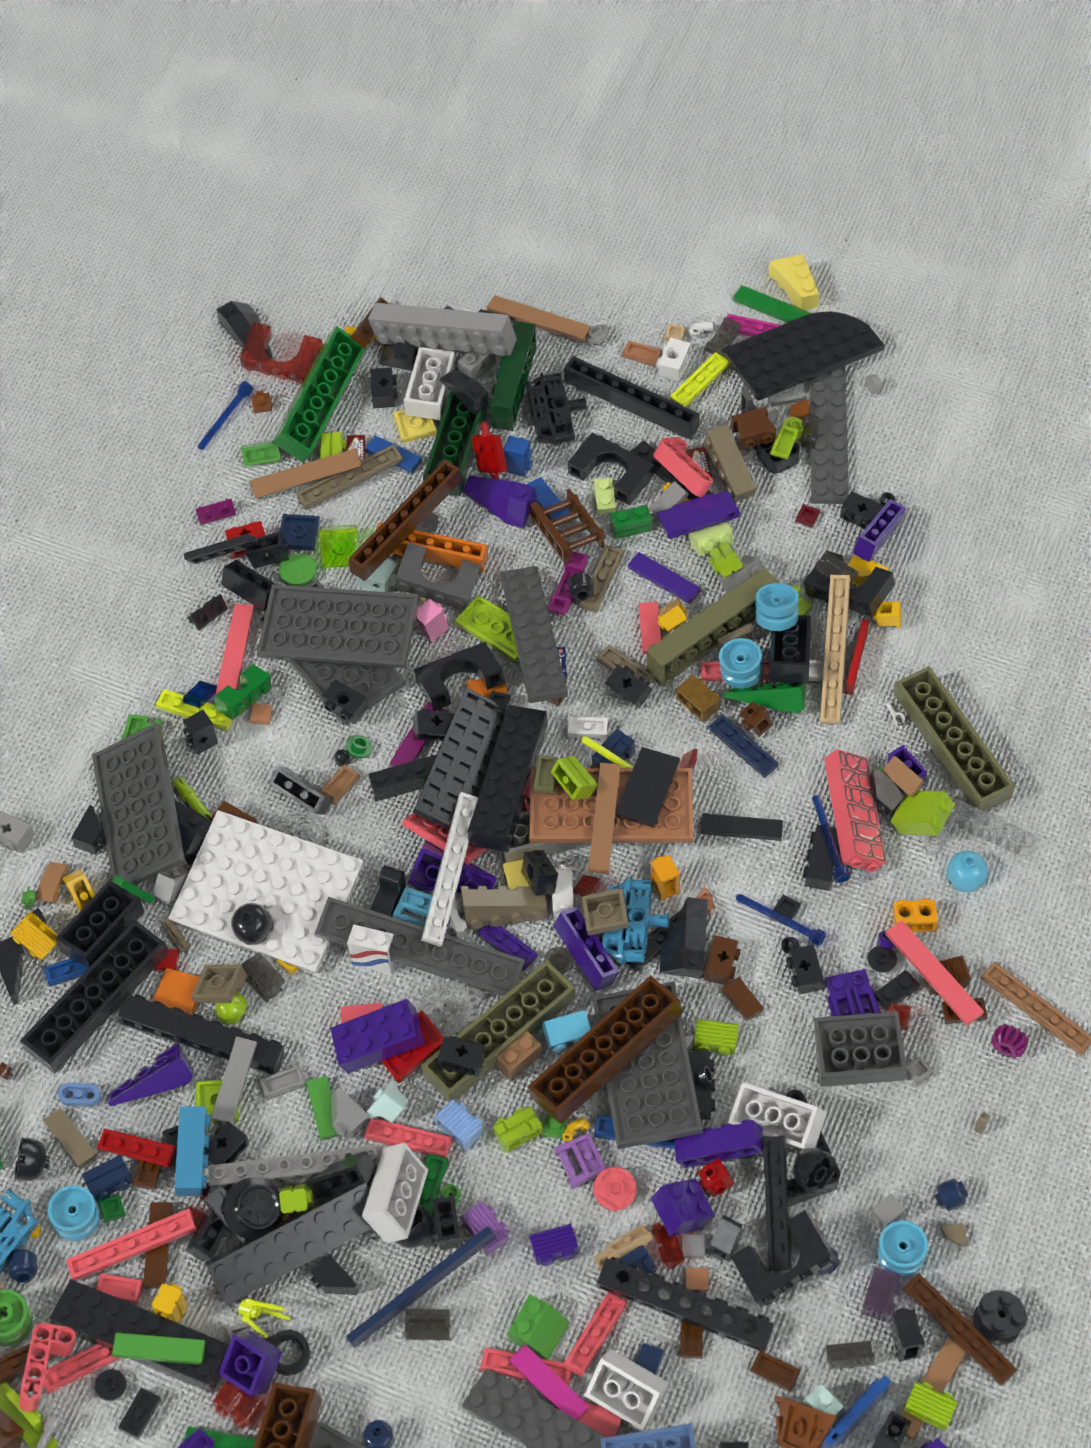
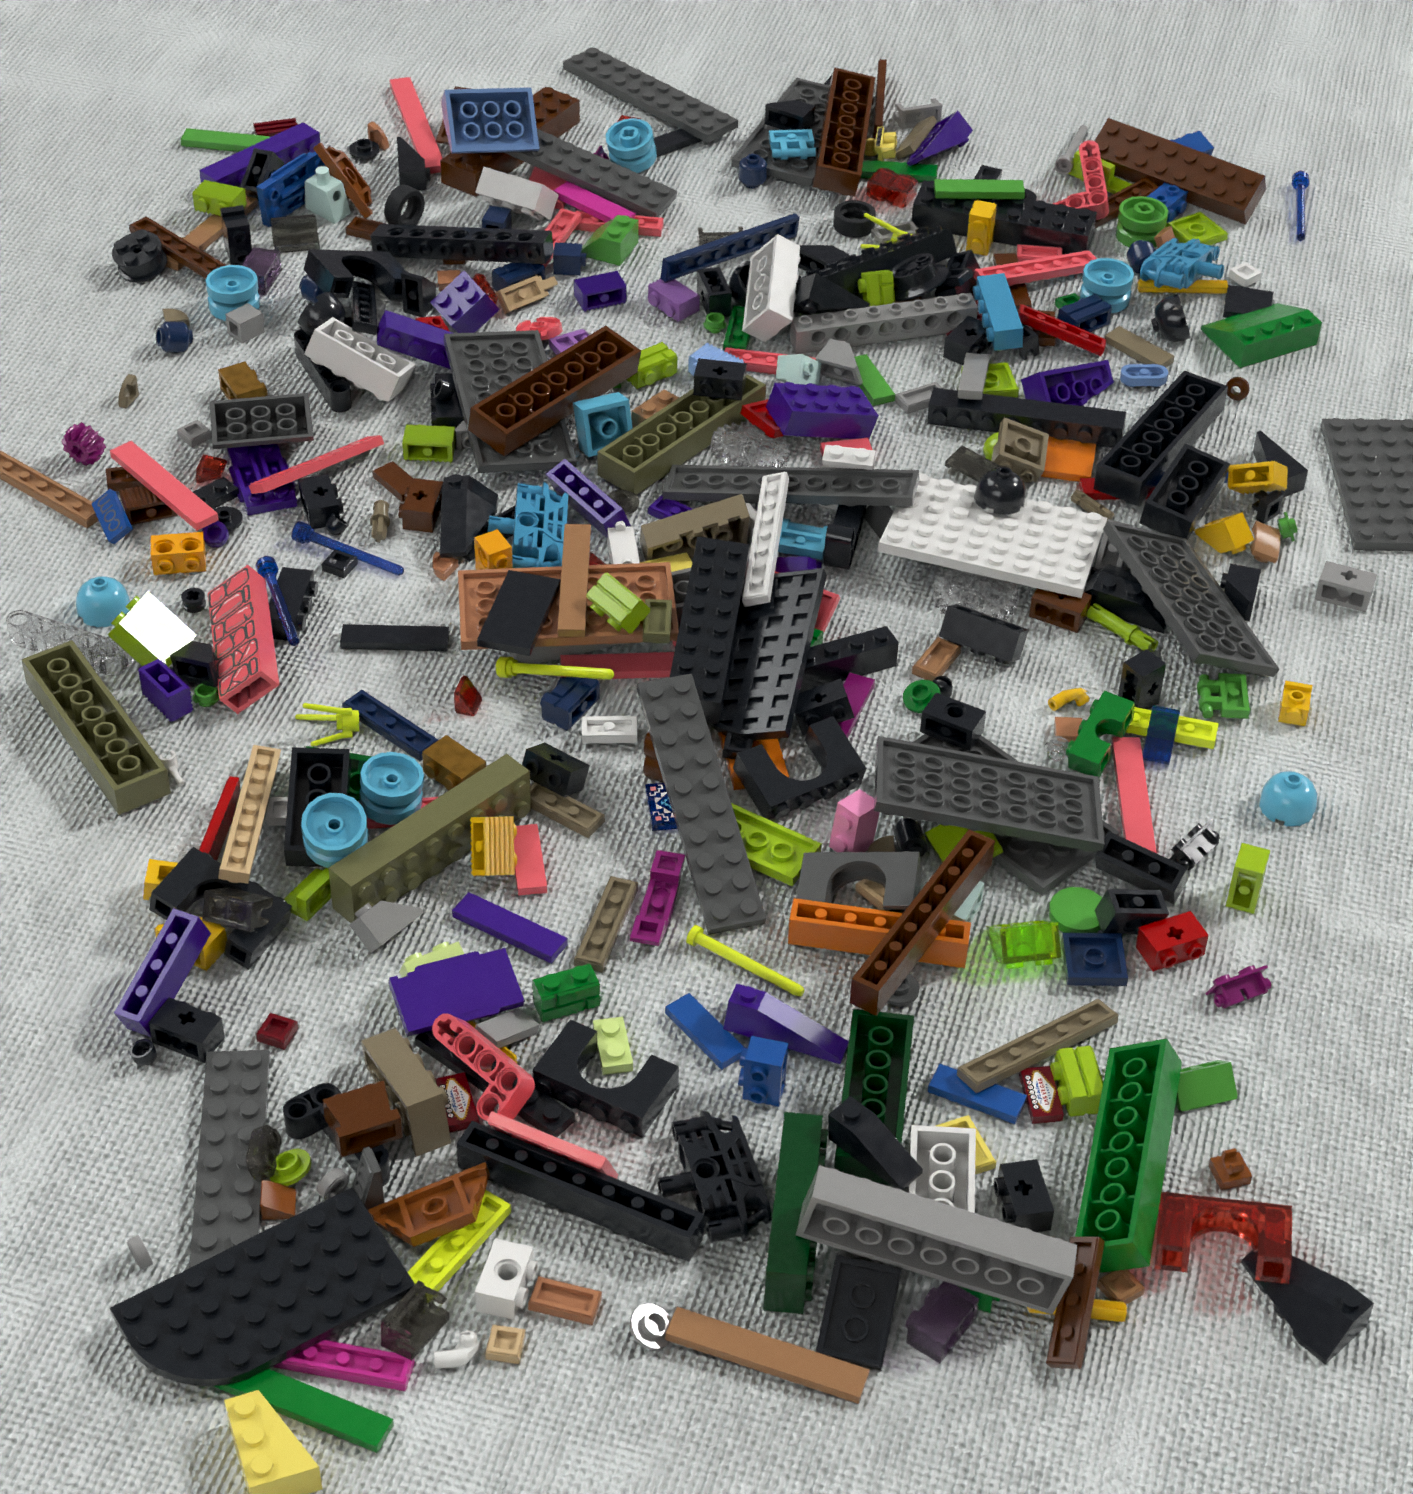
camera: 170 degrees right, 15 degrees down
green tile [112,875,156,903] -> none
black tile [184,534,259,564] -> none
clear blue piece [198,381,254,450] -> none
dark purple brick [218,1330,283,1396] -> none
medium nougat tile [250,448,362,499] -> none
red plate [471,422,508,480] -> none
black brick [521,850,558,896] -> none
reddish brown fence [530,488,606,564] -> none
black head [568,572,594,601] -> none
dark tan plate [582,889,629,935] -> none
lime brick [708,541,743,578] -> none
reddish brown brick [739,701,774,737] -> none
lime tile [770,425,800,459] -> none
medium nougat tile [882,756,925,797] -> none
none -> blue tile [92,489,133,544]
none -> black bush [181,588,206,613]
none -> pearl gold brick [218,362,268,400]
none -> coral tile [249,435,384,494]
none -> neon yellow plant [295,703,359,747]
none -> dark orange wing [368,1162,490,1247]
none -> dark tan axle [370,500,390,543]
none -> black tyre [384,184,425,225]
none -> coral tile [487,1111,618,1179]
none -> dark blue brick [553,242,587,276]
none -> neon yellow bar [686,925,805,997]
none -> yellow arm [1048,687,1090,711]
none -> lime brick [1226,843,1271,914]
none -> medium azure cylinder [1259,771,1318,826]
none -> yellow brick [1278,680,1313,726]

